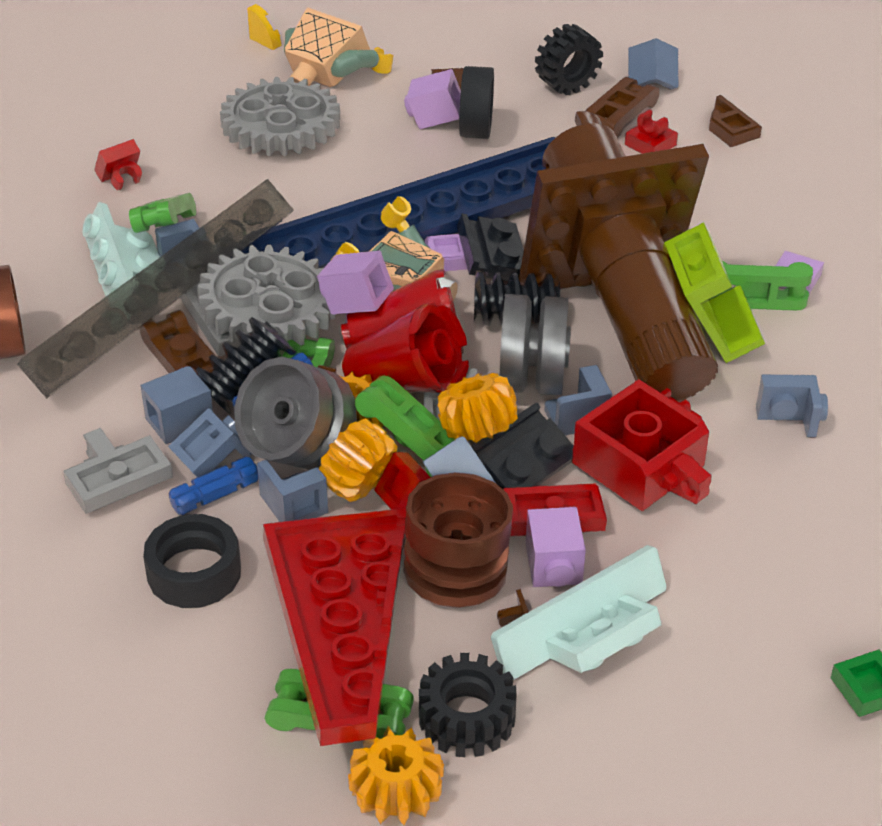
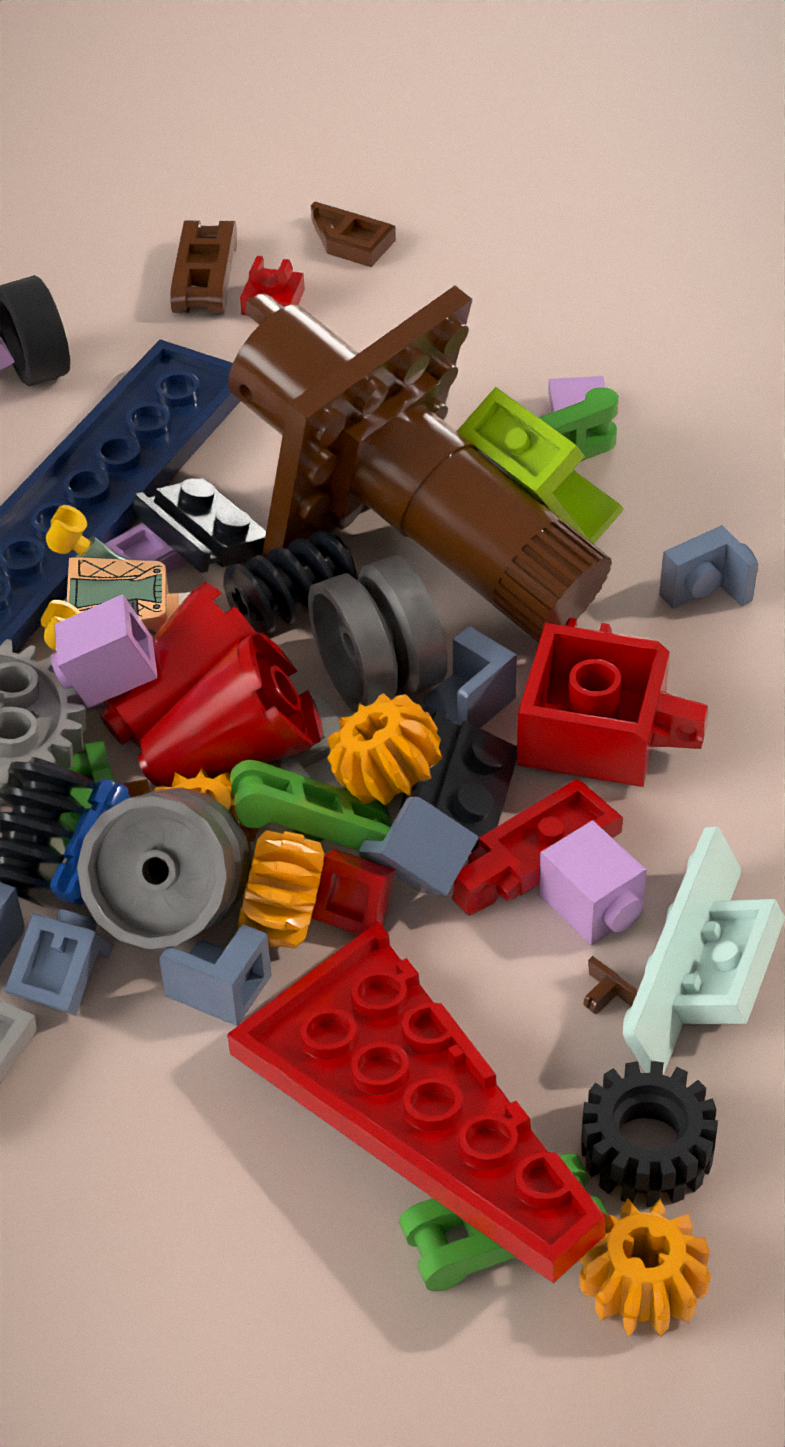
camera: 30 degrees left, 5 degrees up
black tyre [143,514,241,608] -> none
blue axle [169,456,258,515] -> none
copper wheel [403,472,513,608] -> none
black tyre [535,24,603,95] -> none
sand blue panel [628,38,678,89] -> none

